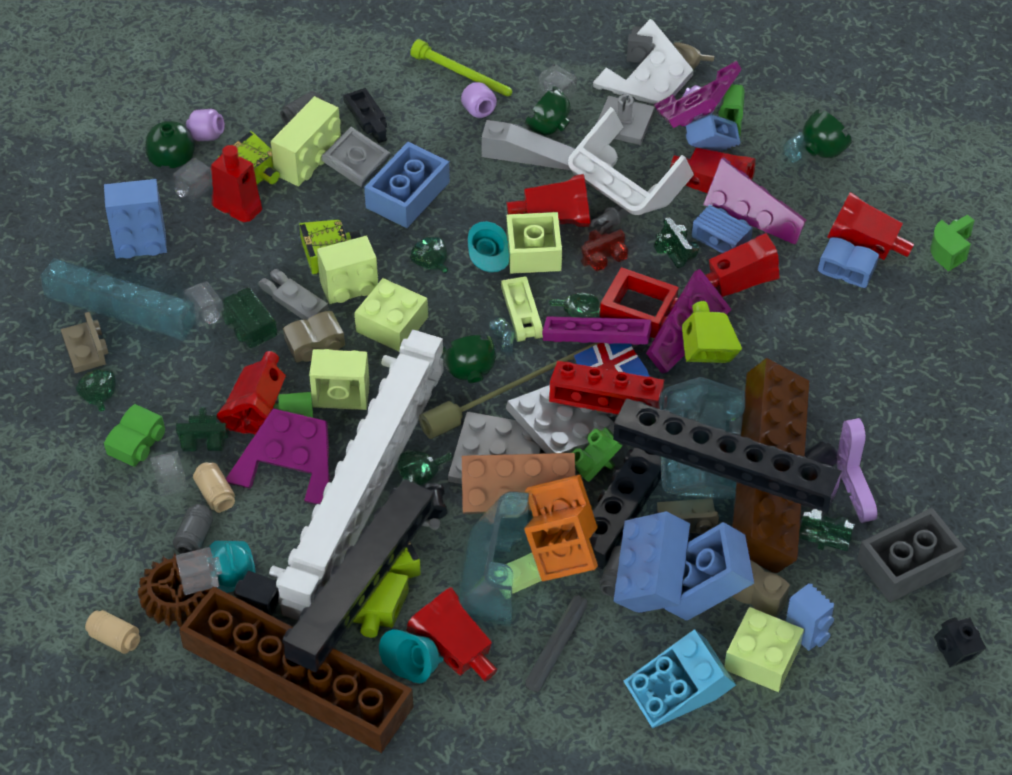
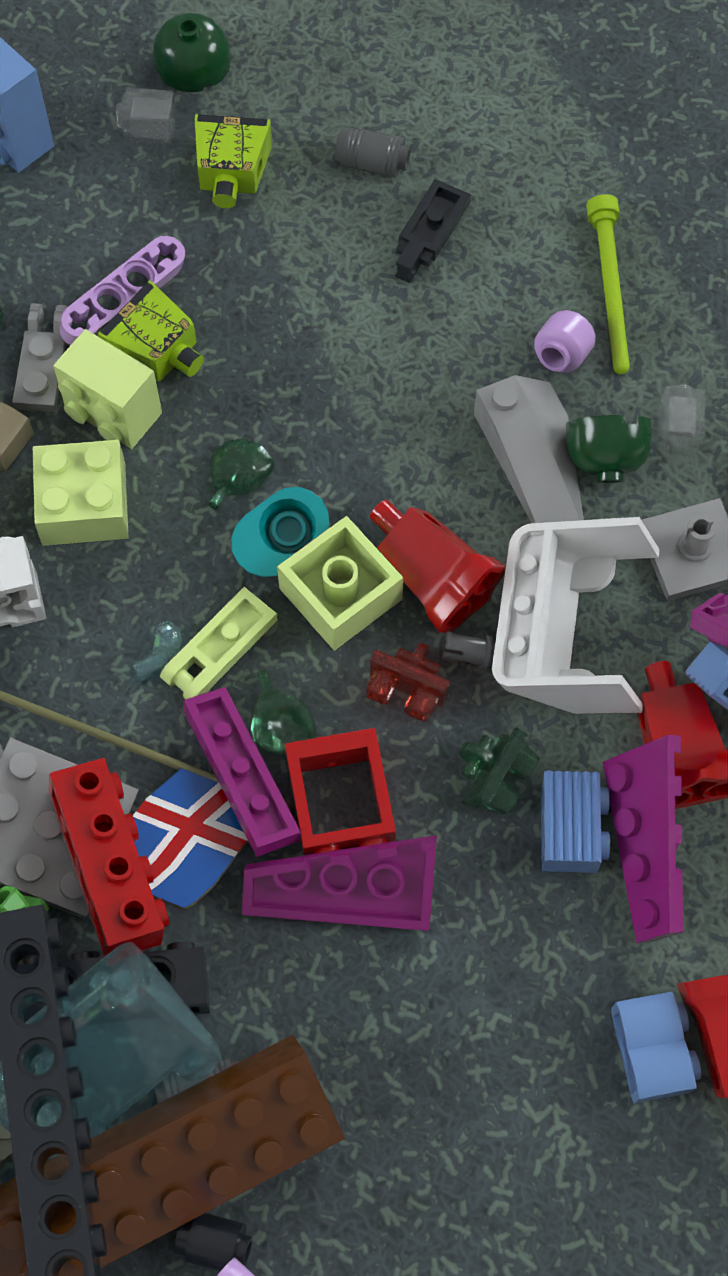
camera: 55 degrees right, 15 degrees up
lavender head [186,109,224,141] -> none
red piece [211,145,262,222] -> none
yellowish green brick [271,96,341,187] -> none
light grey plate [321,127,391,187] -> none
medium blue brick [364,142,450,228] -> none
dark green cylinder [442,335,496,383] -> none
lime torso [682,301,742,363] -> none
red piece [705,233,779,297] -> none
none -> lavender beam [59,236,185,345]

